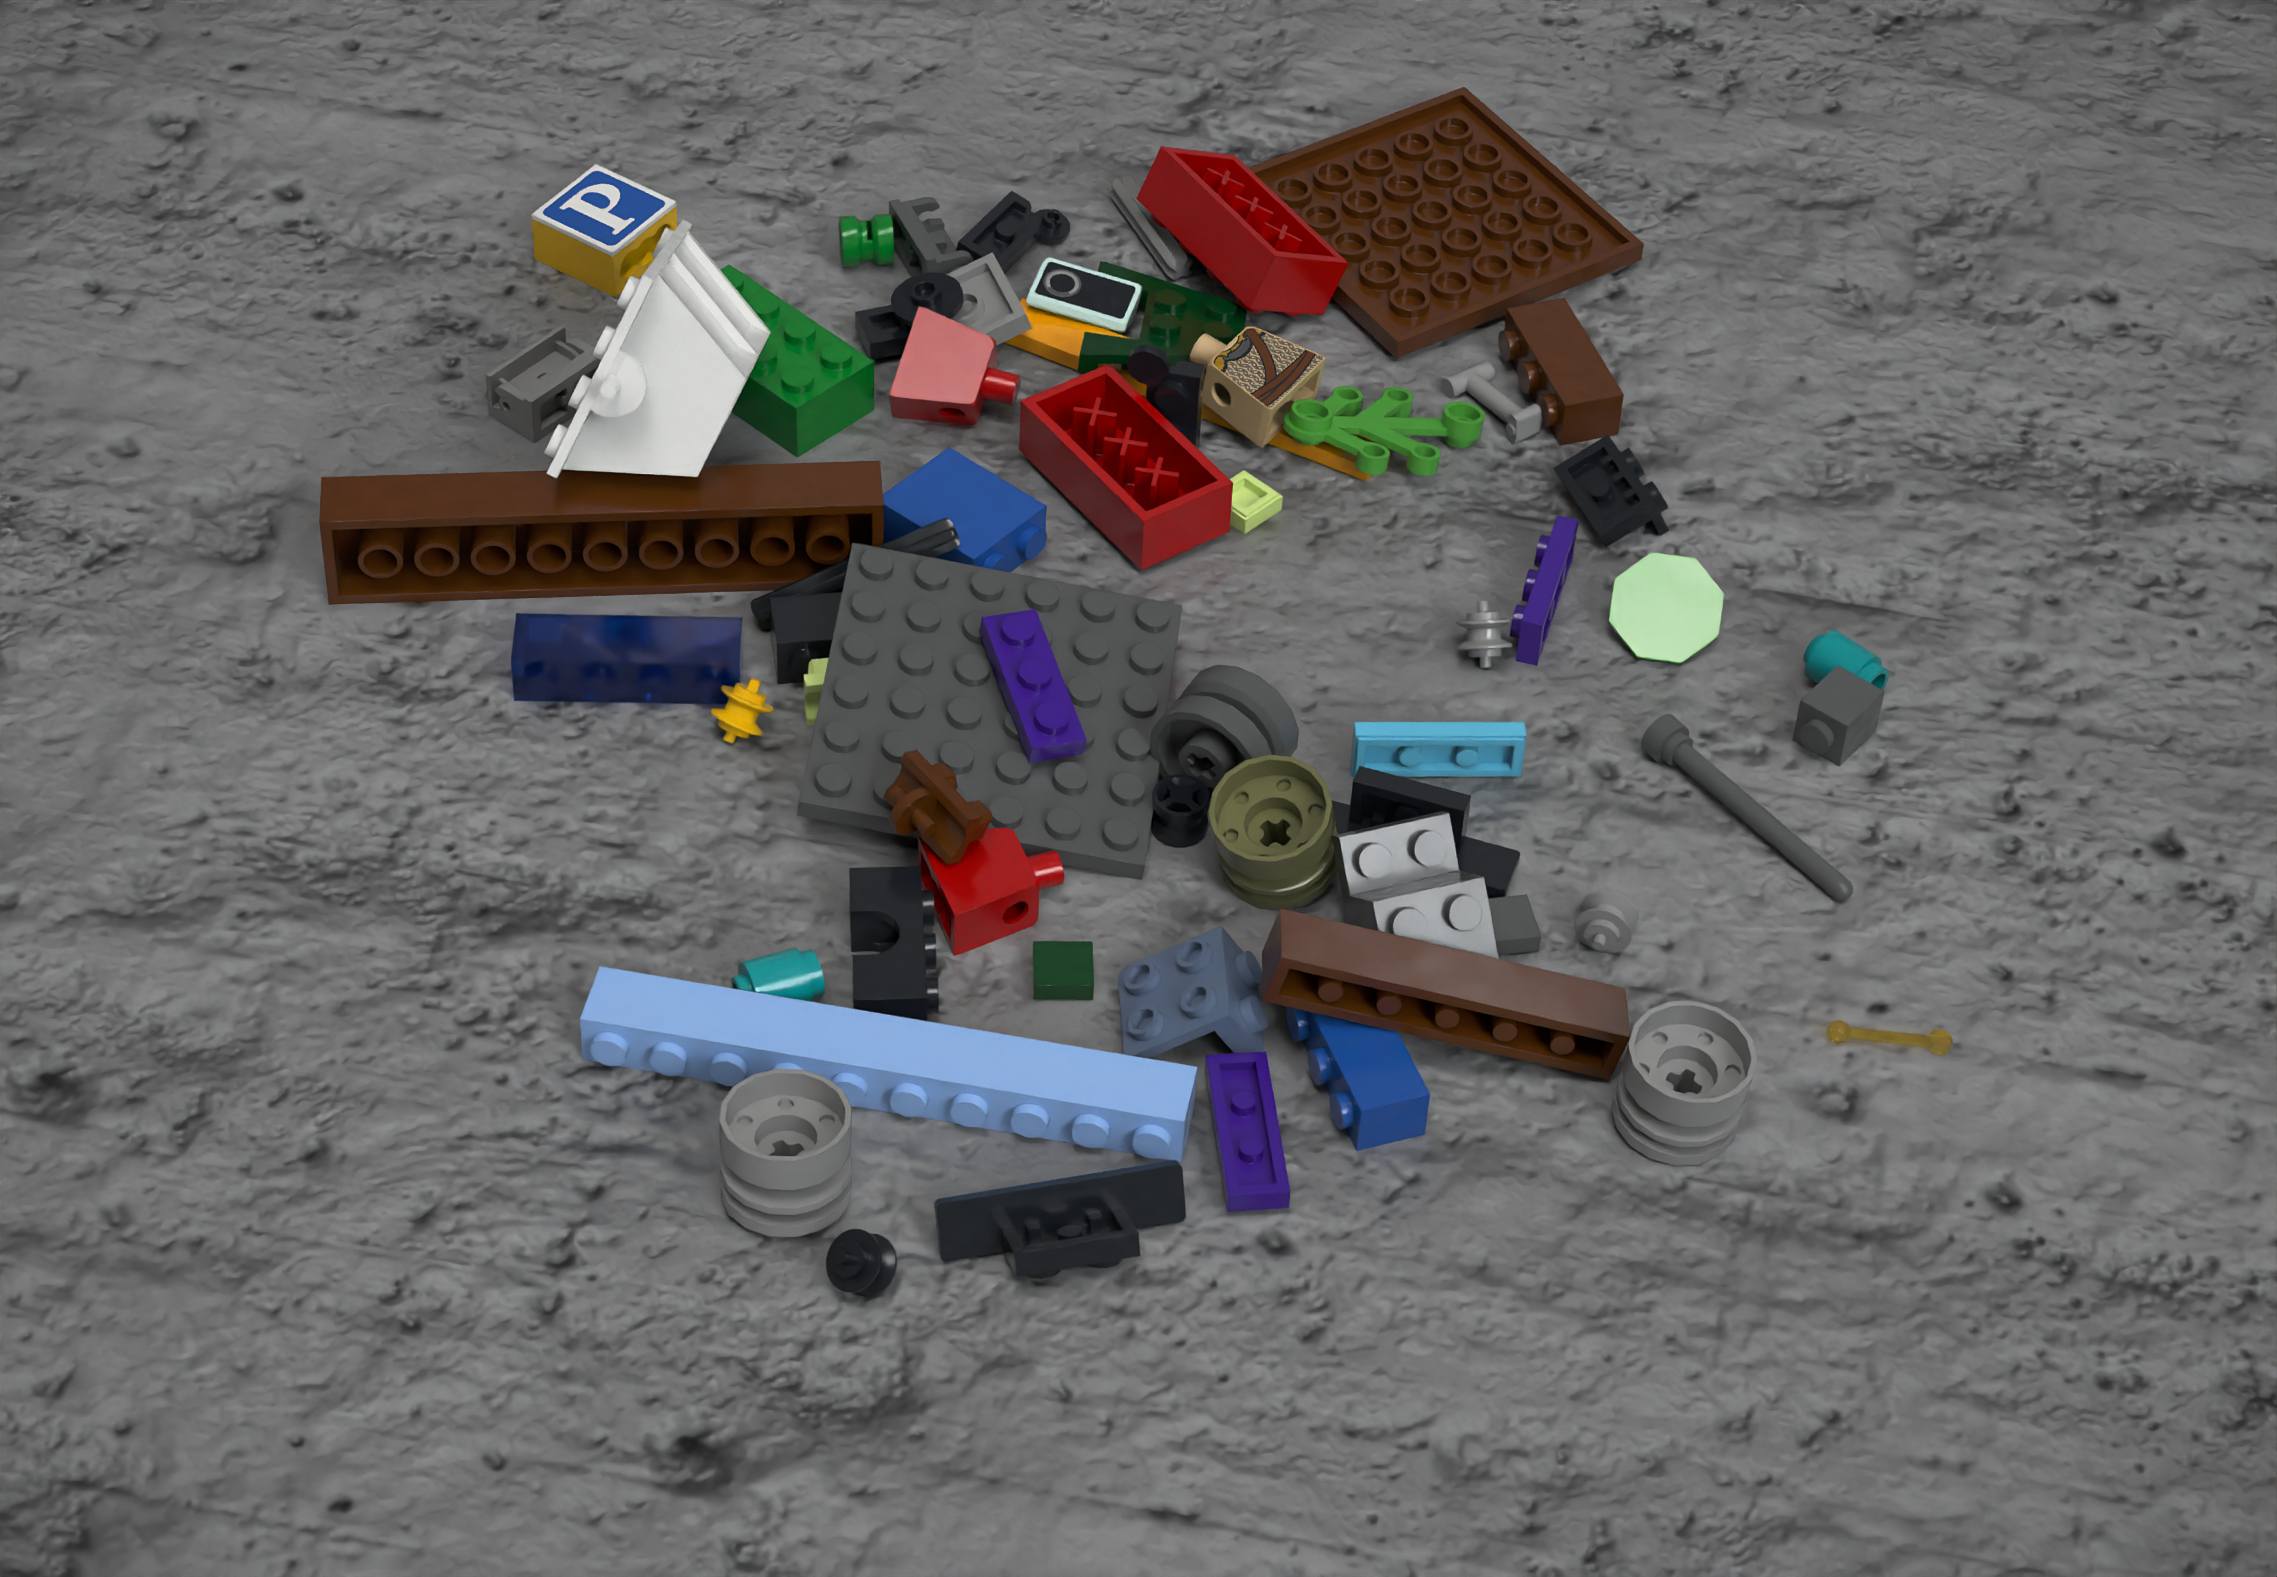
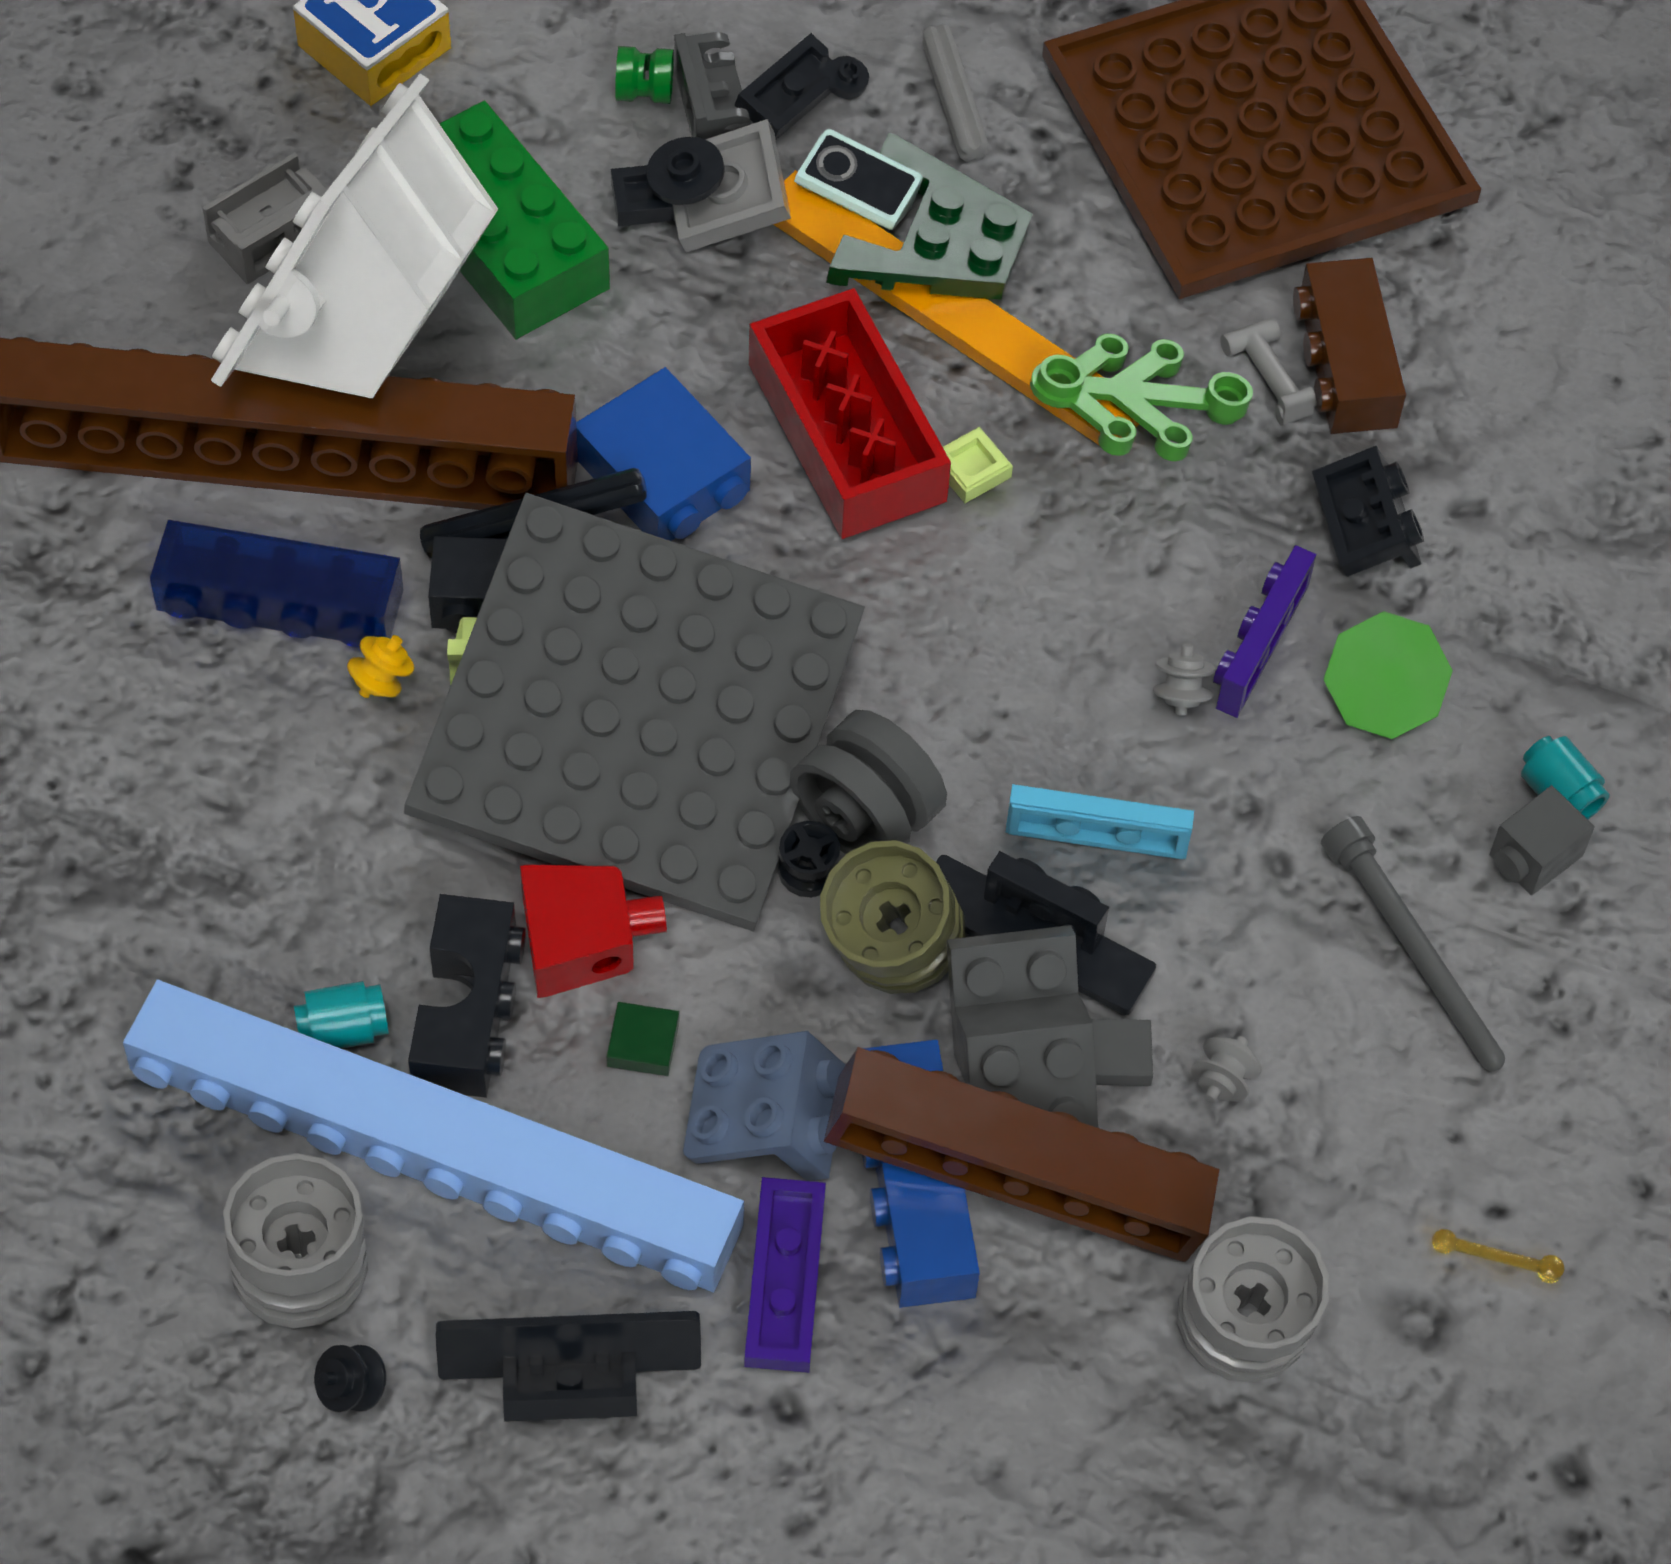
camera: 10 degrees right, 15 degrees up
reddish brown hips [883,750,992,865] -> none
torso [889,306,1021,426] -> none
dark purple plate [979,609,1087,763] -> none
black hinge [1127,345,1205,449] -> none
red brick [1136,146,1349,317] -> none
tan torso [1190,327,1326,448] -> none

